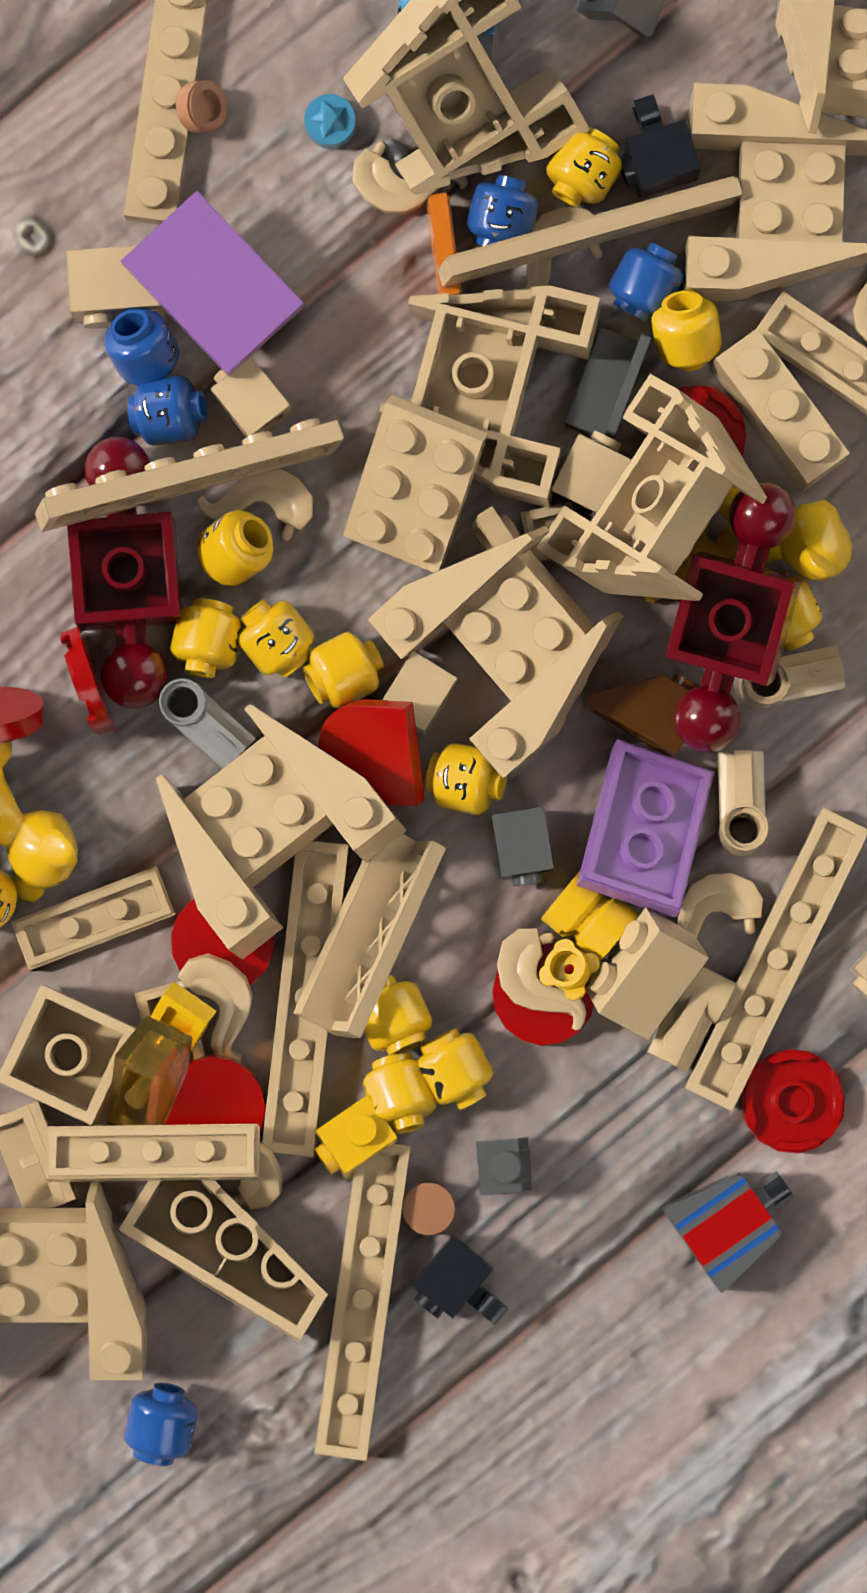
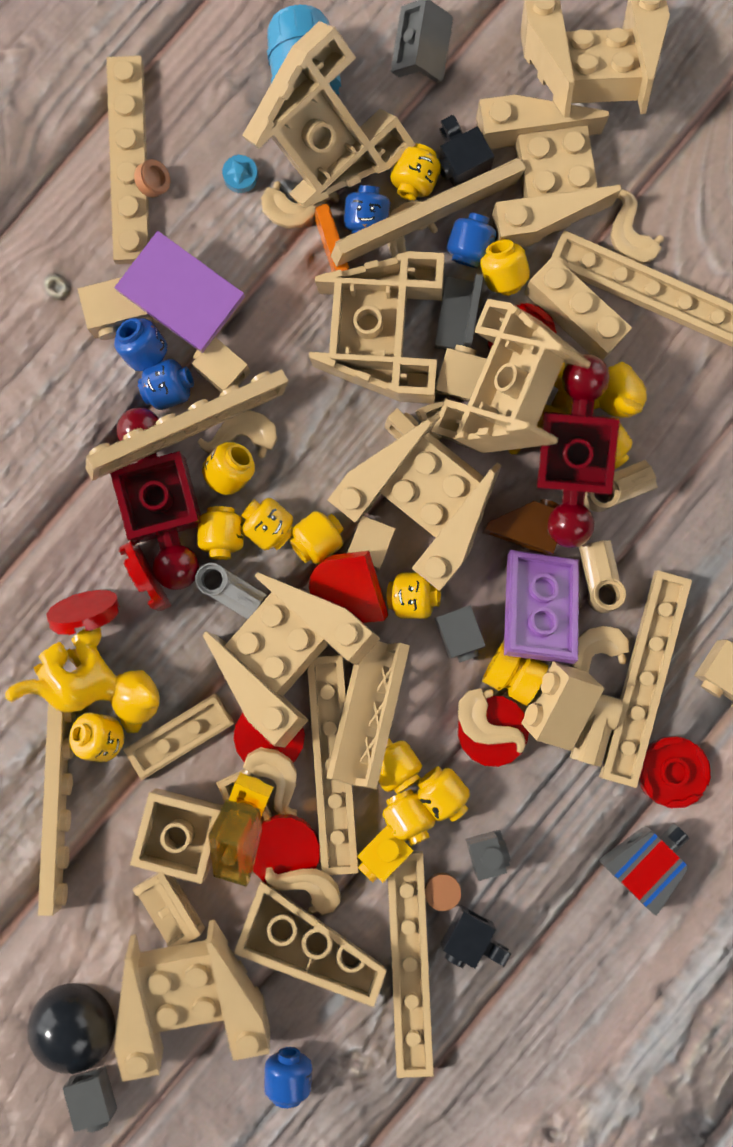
camera: 15 degrees left, 0 degrees up
tan tile [46,1124,260,1182] -> none
tan plate [343,395,488,573] -> none
yellow plate [539,939,600,1001] -> none

